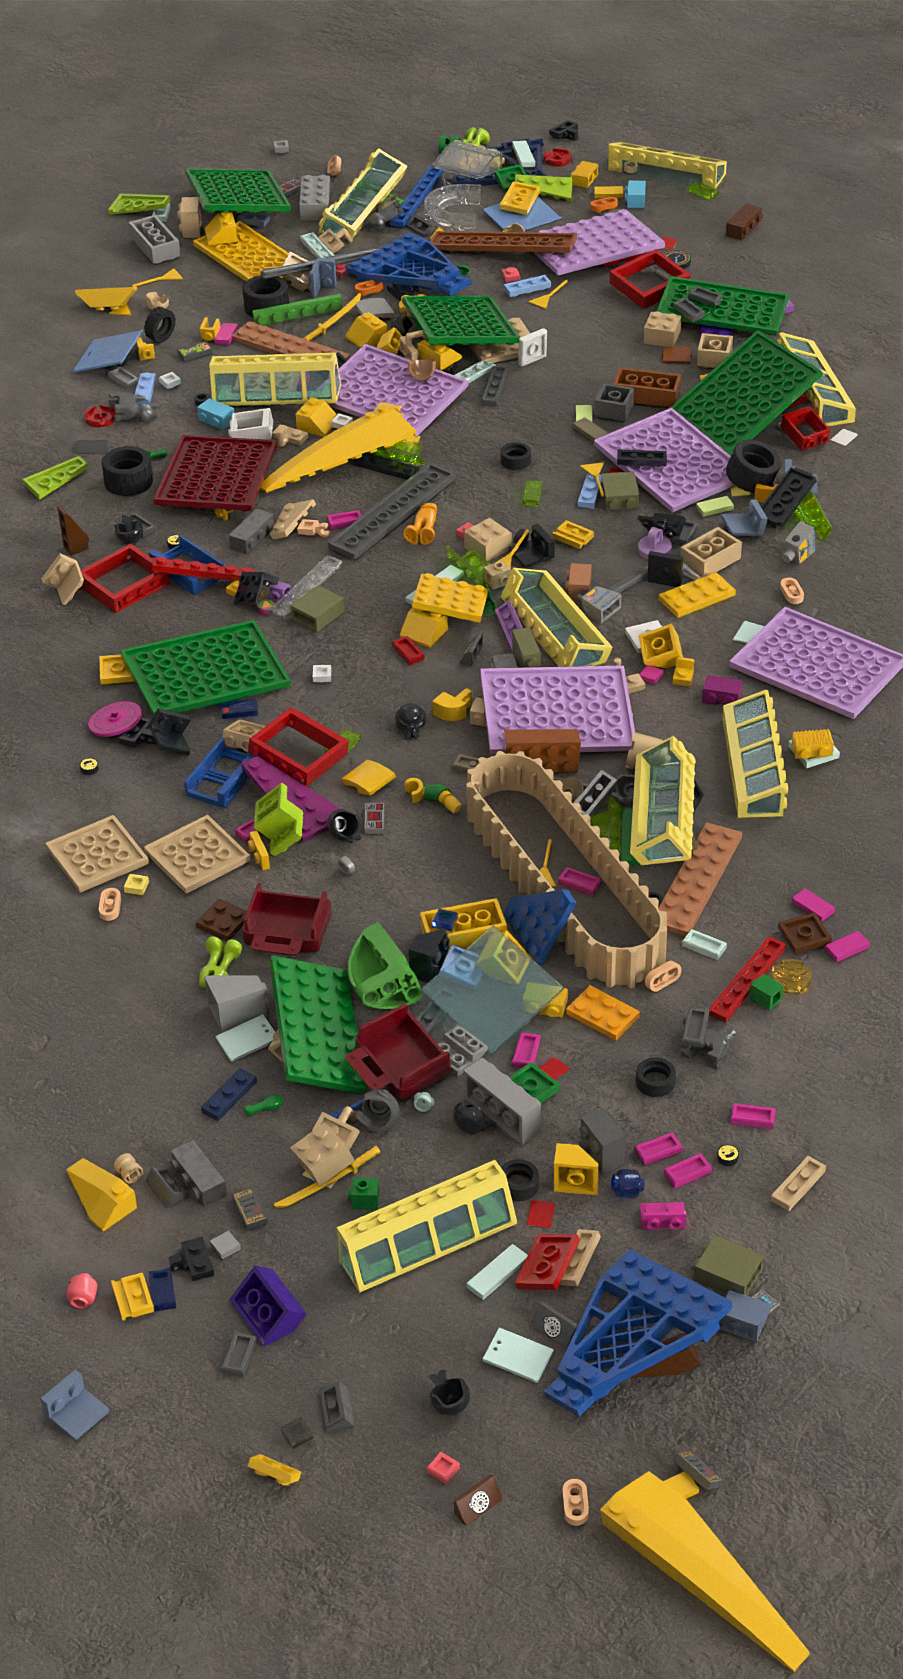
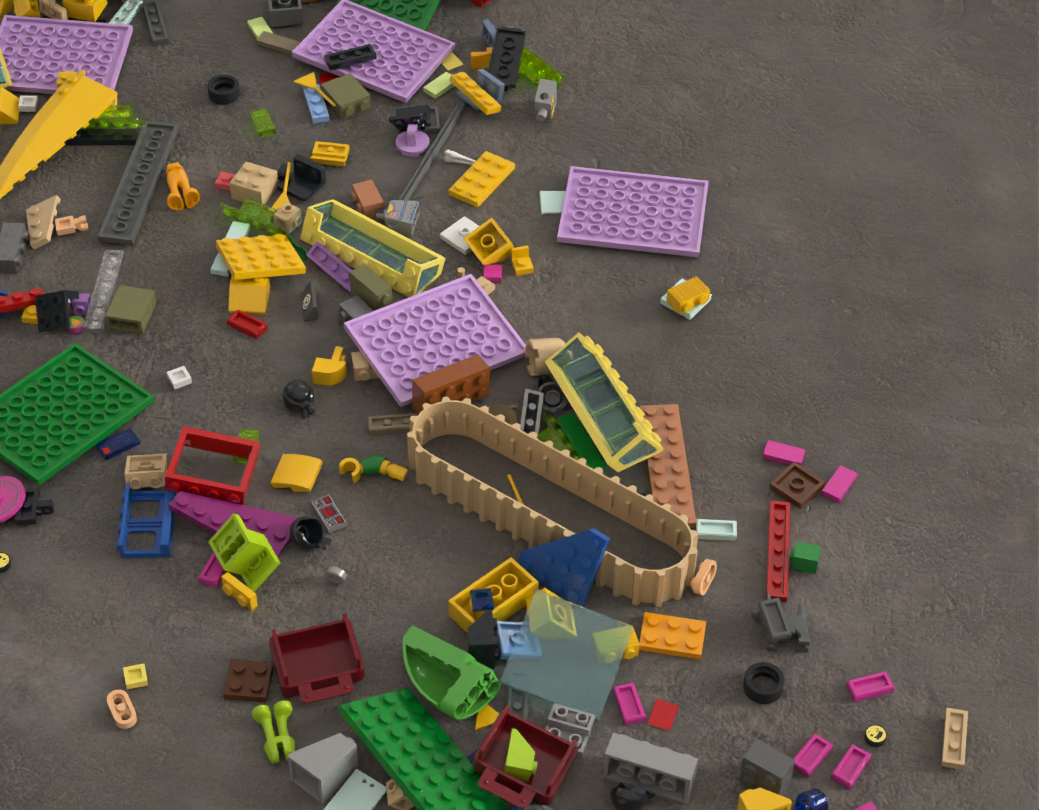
camera: 30 degrees left, 5 degrees up
tan plate [45,815,149,893] -> none
tan plate [144,815,251,894] -> none
black bracket [148,708,191,755] -> none
dark pink tile [327,510,361,530] -> none
medium nougat helmet [408,360,436,381] -> none
light aqua plate [414,1092,434,1112] -> none
green plate [509,1062,560,1103] -> none
dark pink tile [558,867,602,896] -> none
black plate [647,551,683,587] -> none
tan brick [680,527,742,578] -> none
magenta brick [702,675,743,708] -> none
window [722,690,788,818] -> none
black tyre [726,440,781,493] -> none
clear yellow plate [771,959,812,994] -> none
light nougat plate [780,578,804,605] -> none
none -> yellow plate [450,72,501,115]
none -> lime slope [503,728,538,782]

